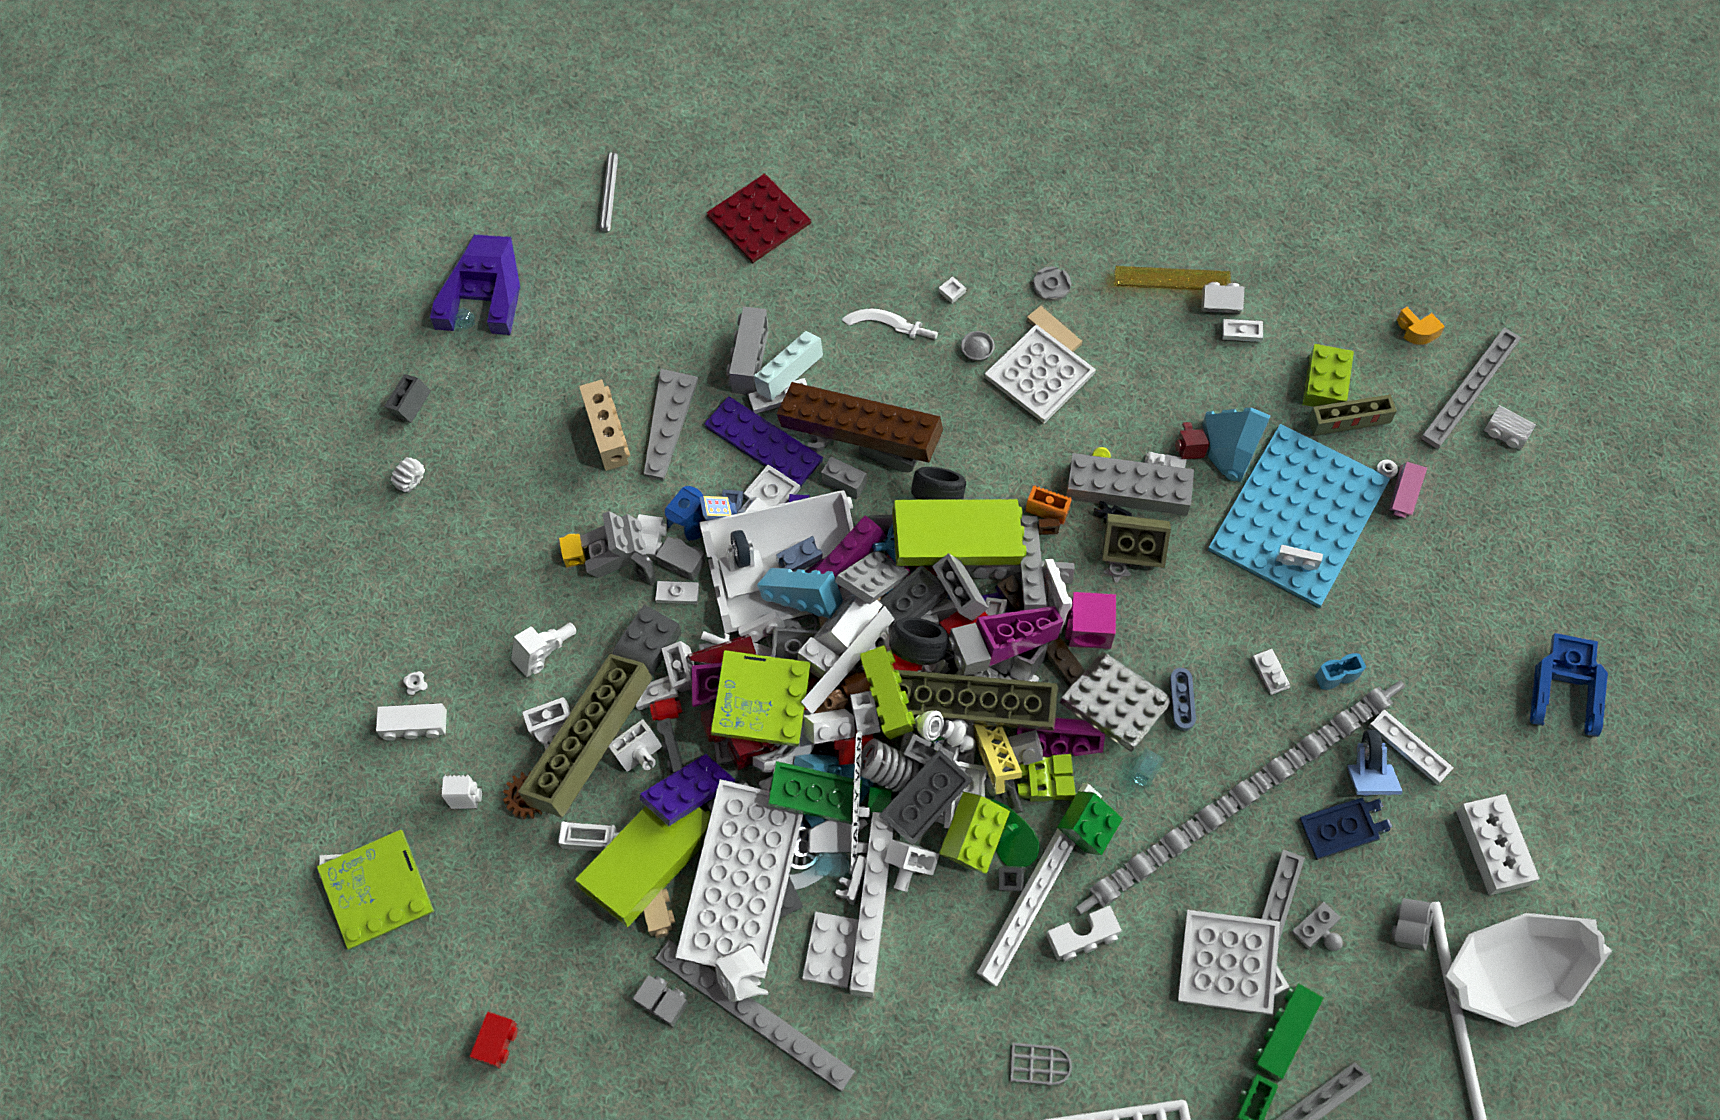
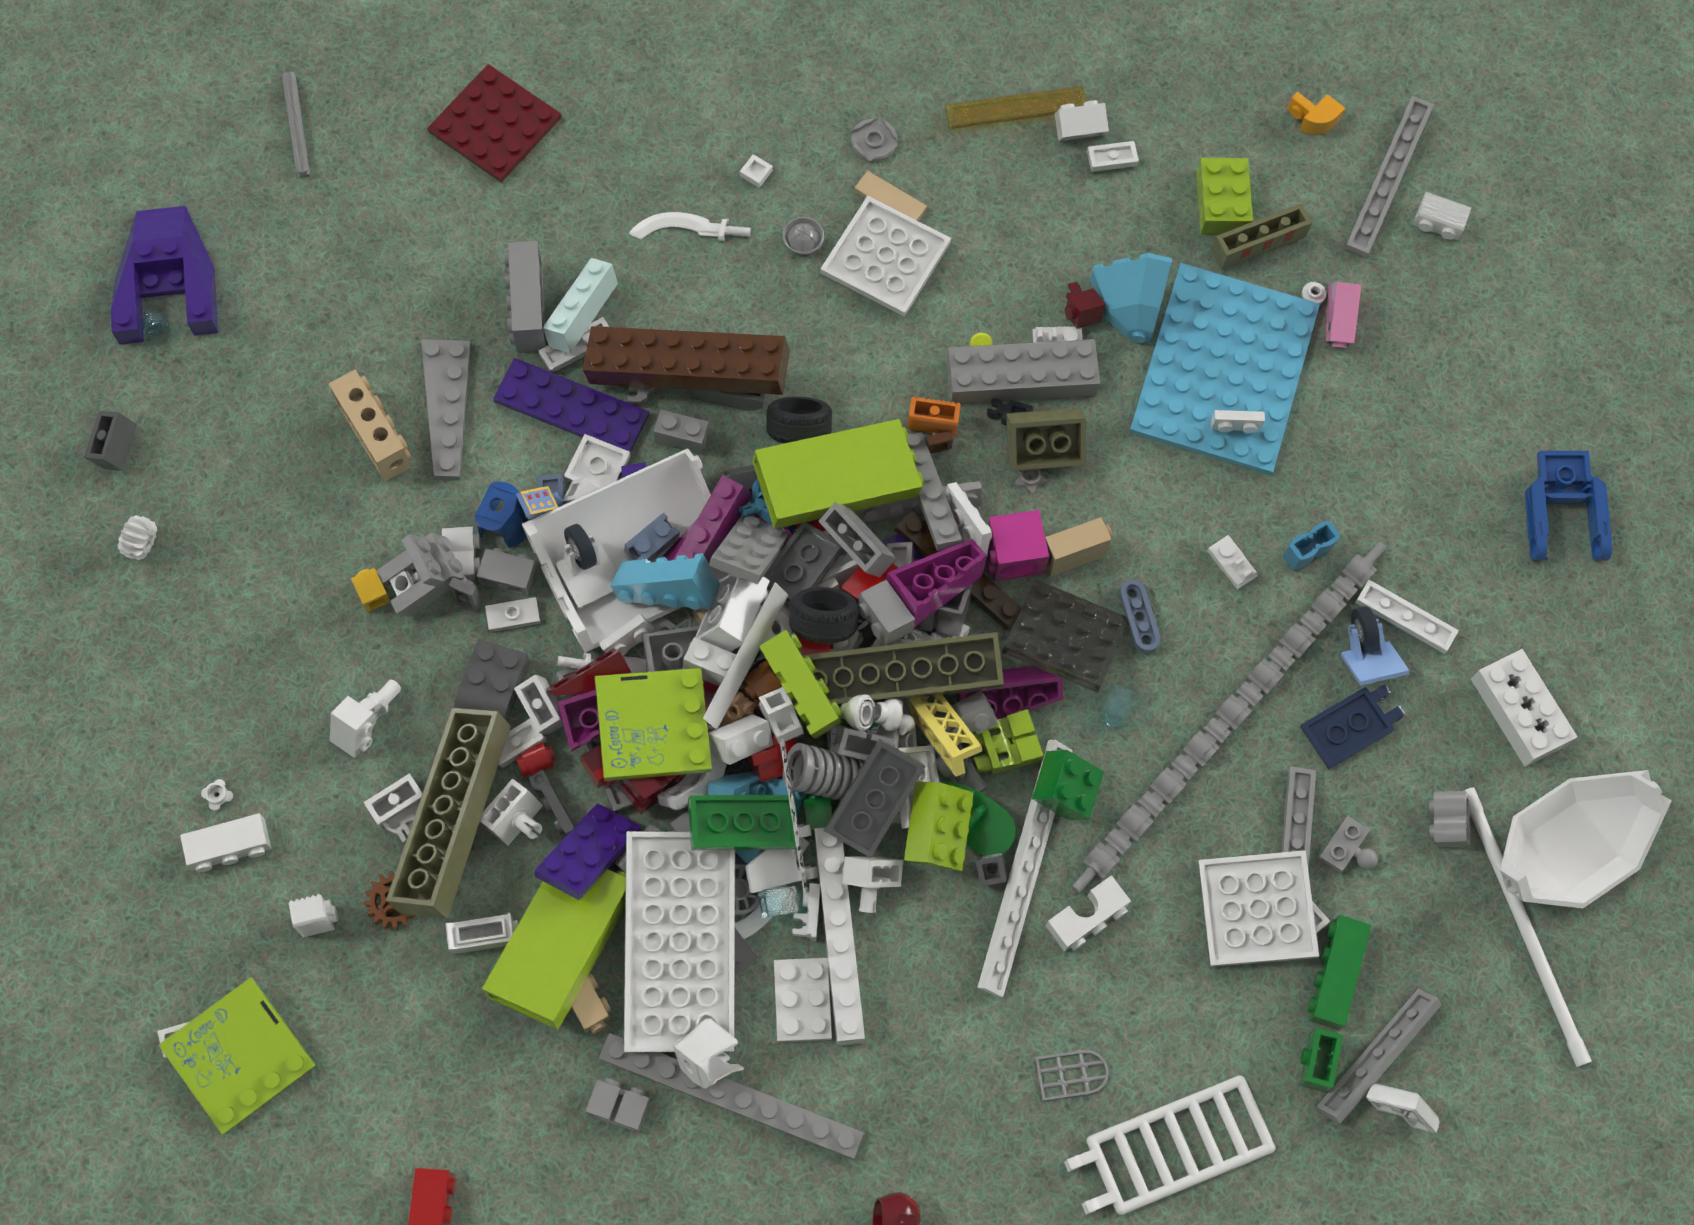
camera: 20 degrees left, 5 degrees up
none -> tan brick [1045,517,1113,577]

